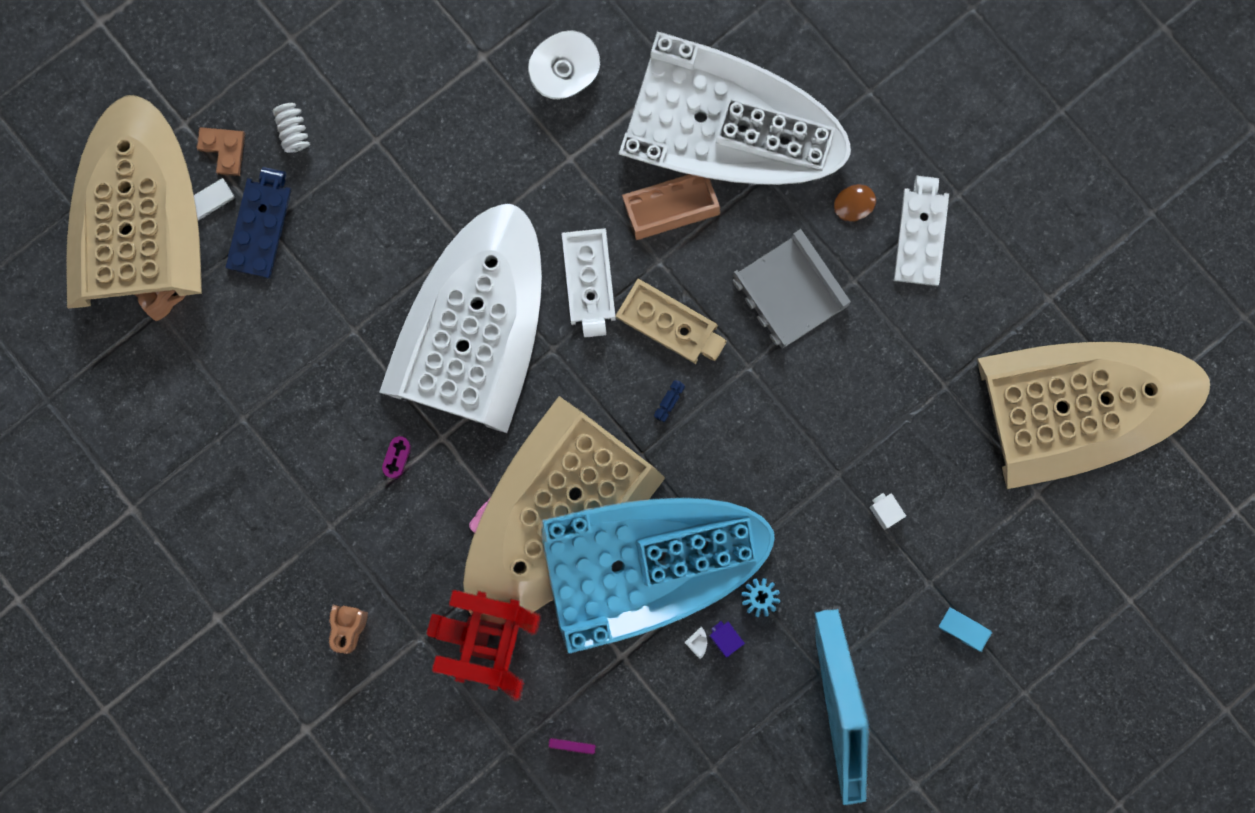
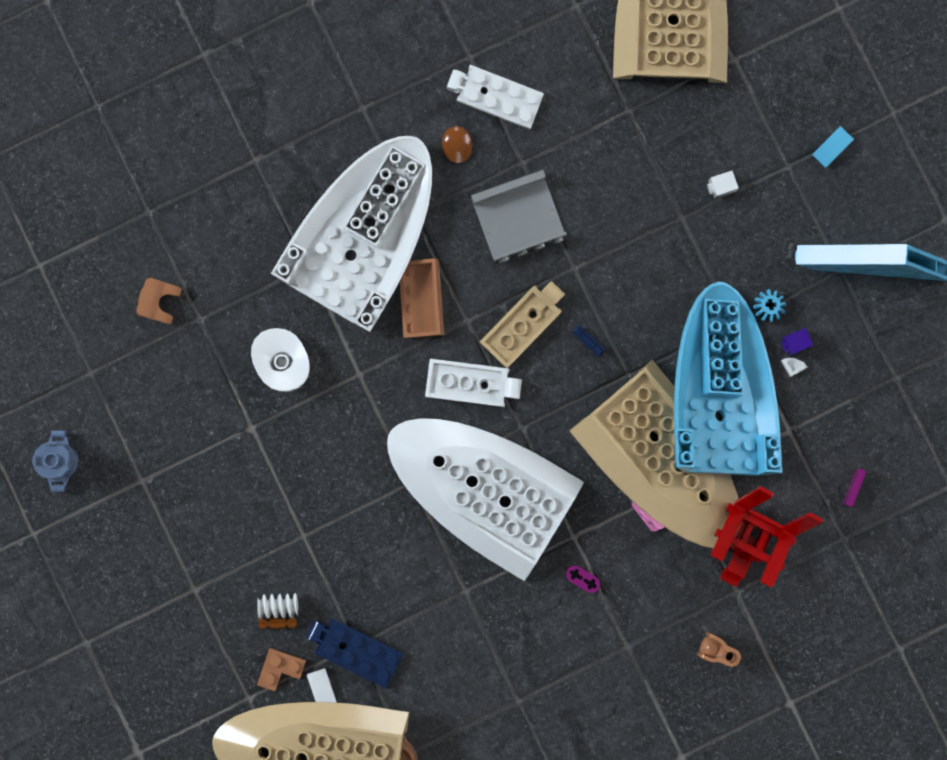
camera: 75 degrees left, 5 degrees up
none -> dark orange axle [259,617,297,629]

